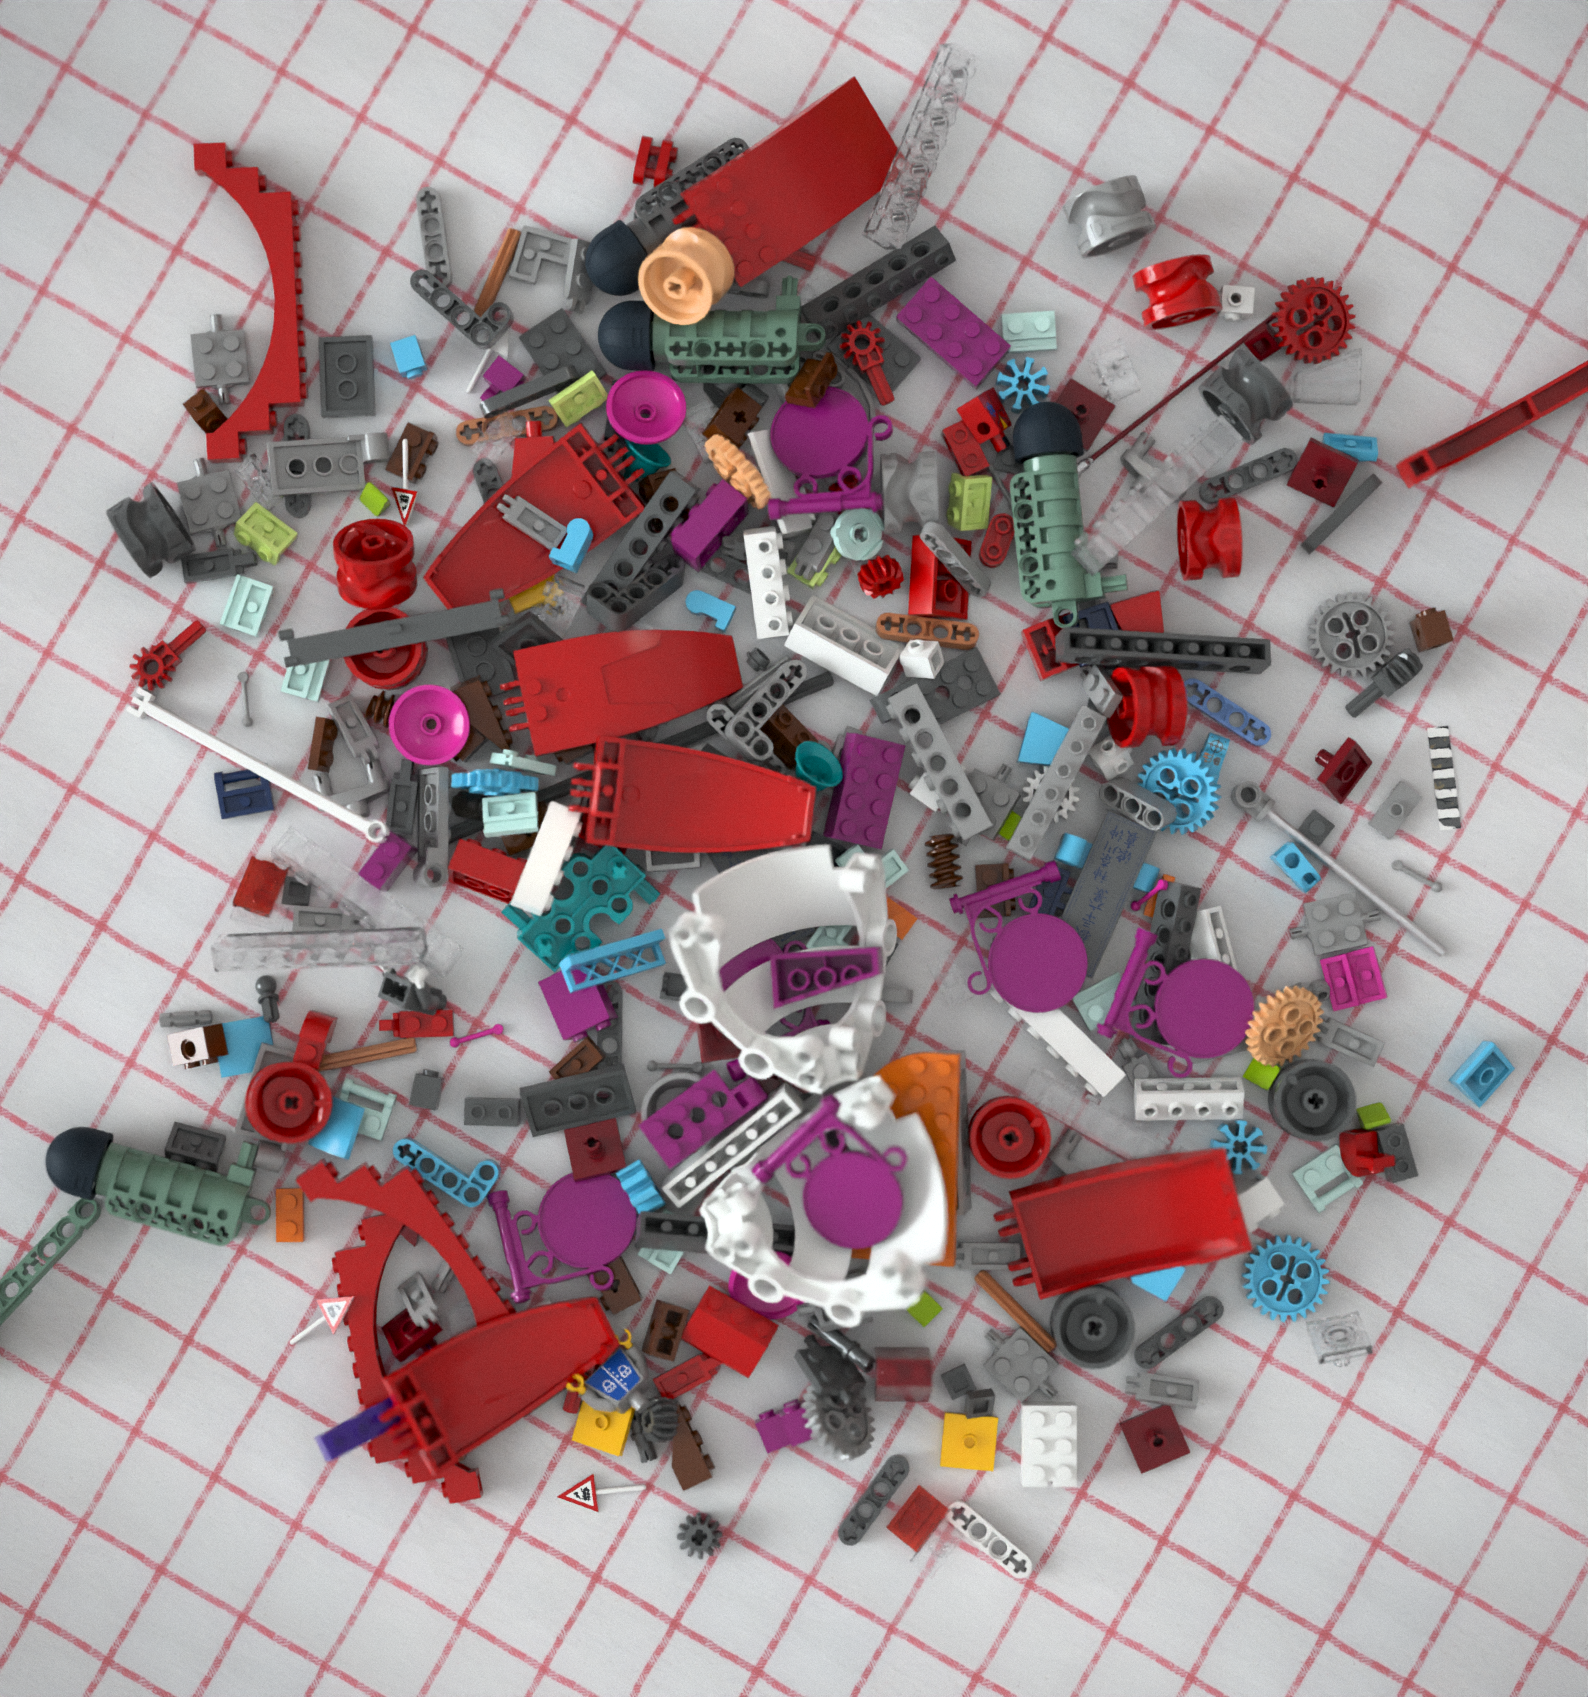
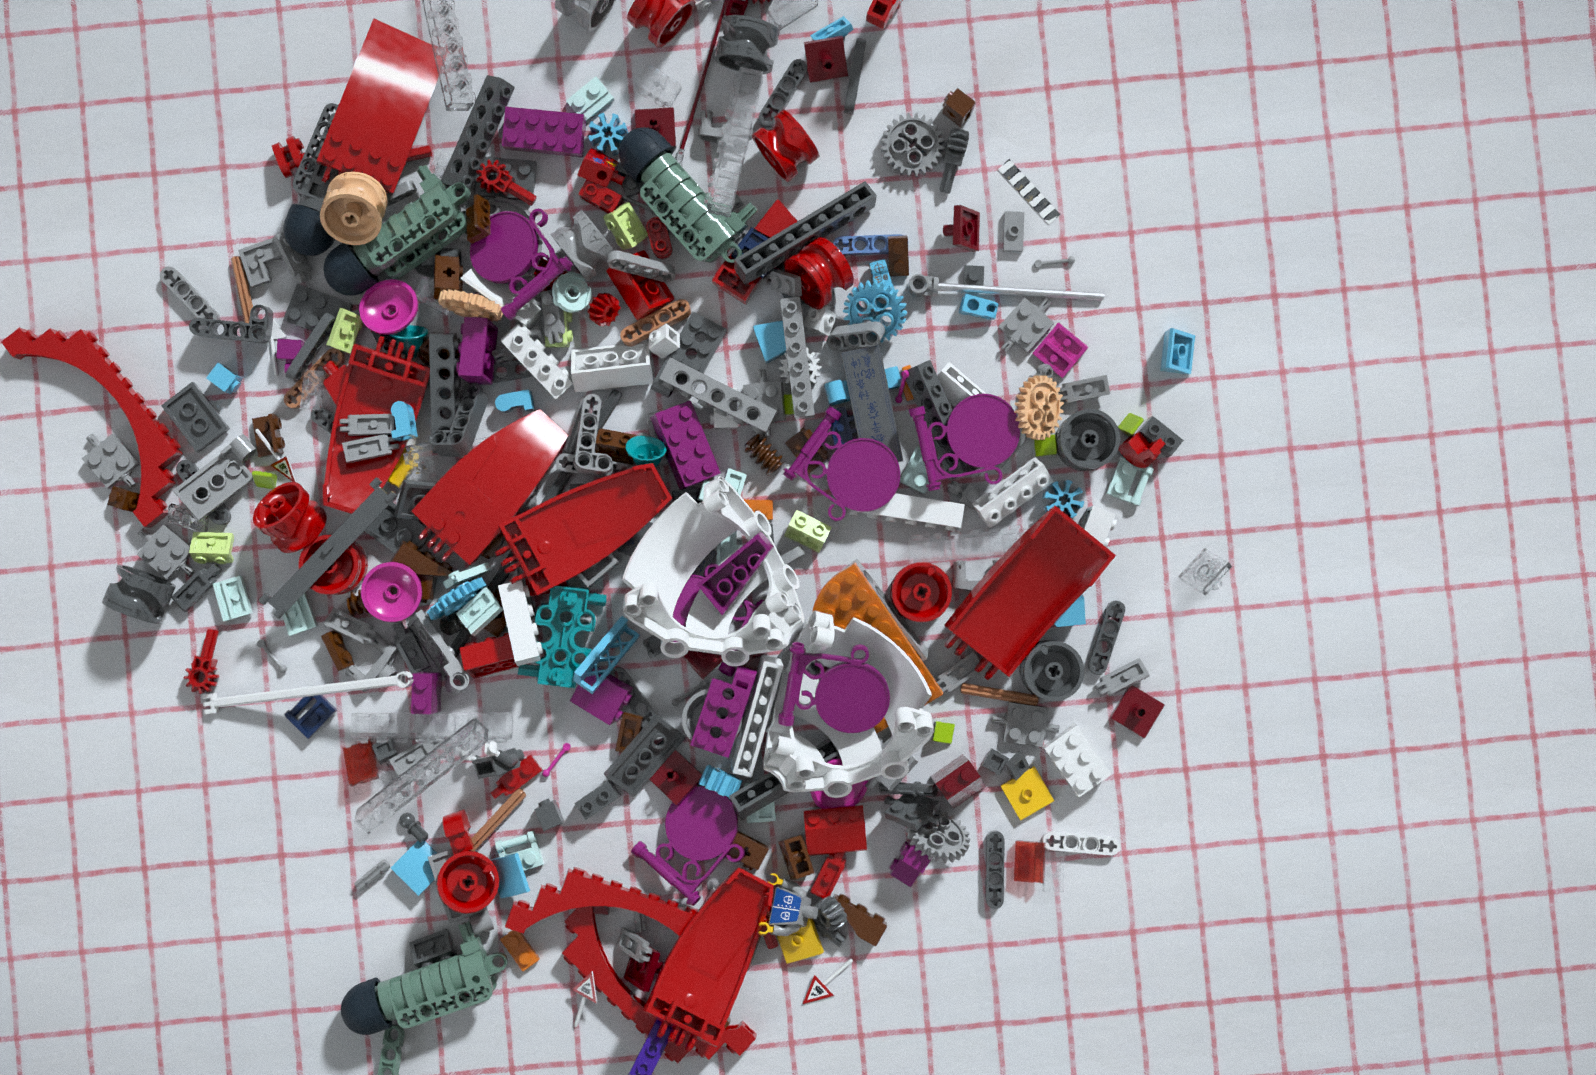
camera: 30 degrees left, 0 degrees up
brick [167,1023,229,1069] -> none
medium azure beam [393,1138,501,1207] -> none
dark grey gear [677,1512,723,1559] -> none
dark grey plate [746,647,771,672] -> none
medium azure gear [1241,1234,1330,1322] -> none
none -> light grey hinge [342,434,399,464]
none -> yellowish green bracket [784,510,831,553]
none -> reddish brown plate [888,235,909,277]

